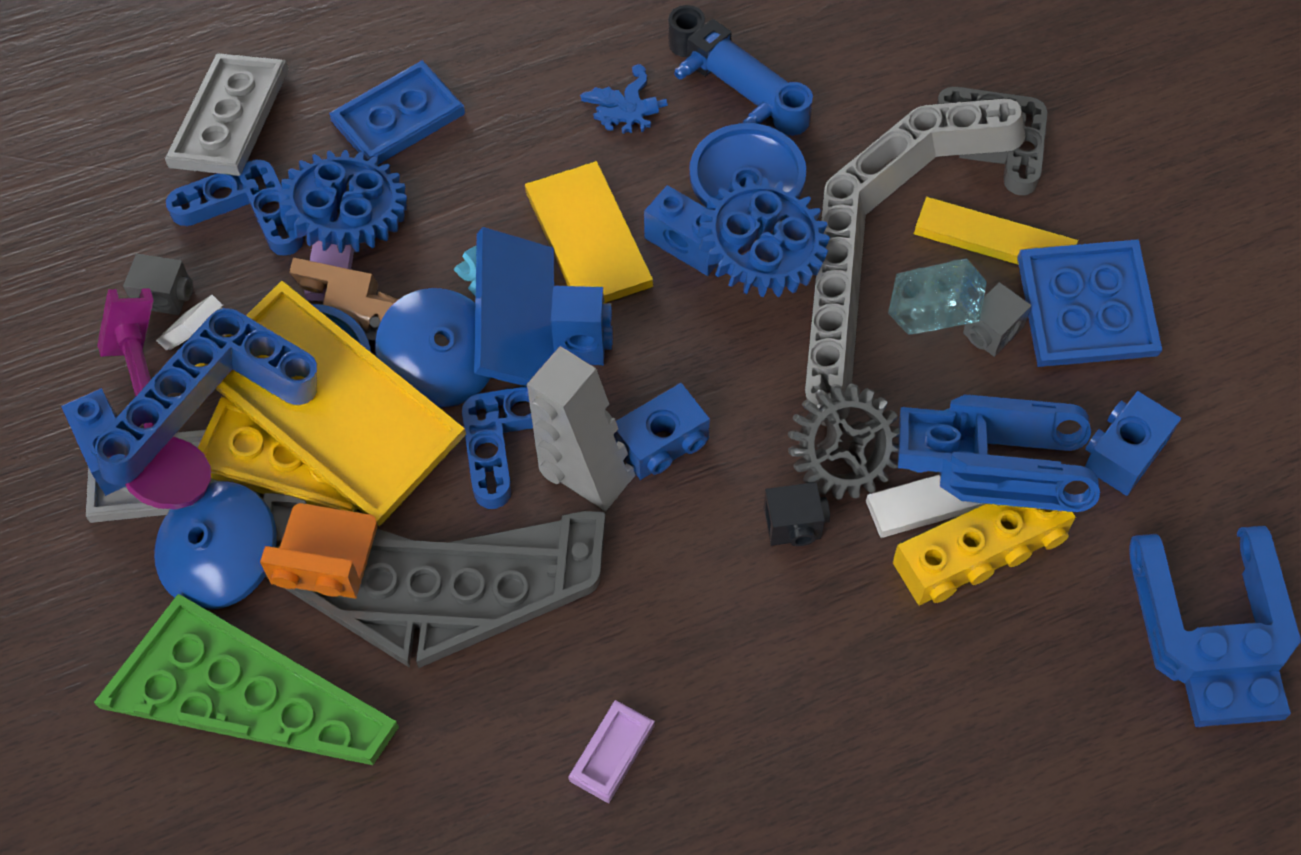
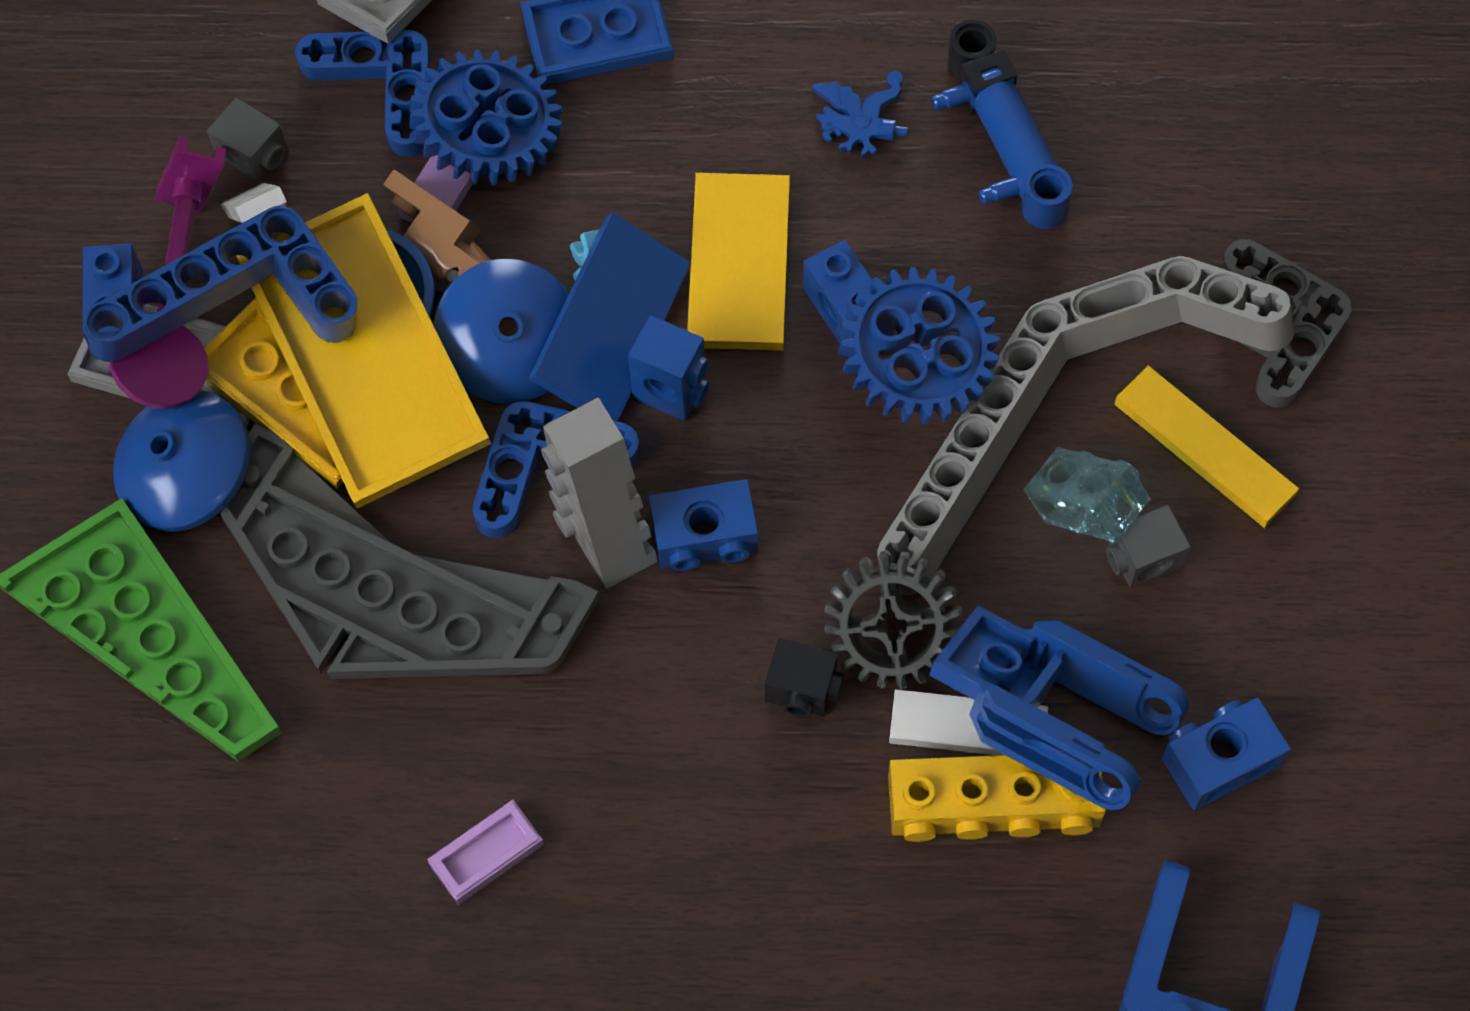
camera: 25 degrees right, 5 degrees up
orange bracket [260,503,378,599] -> none
blue dish [689,123,806,214] -> none
blue plate [1017,239,1162,367] -> none

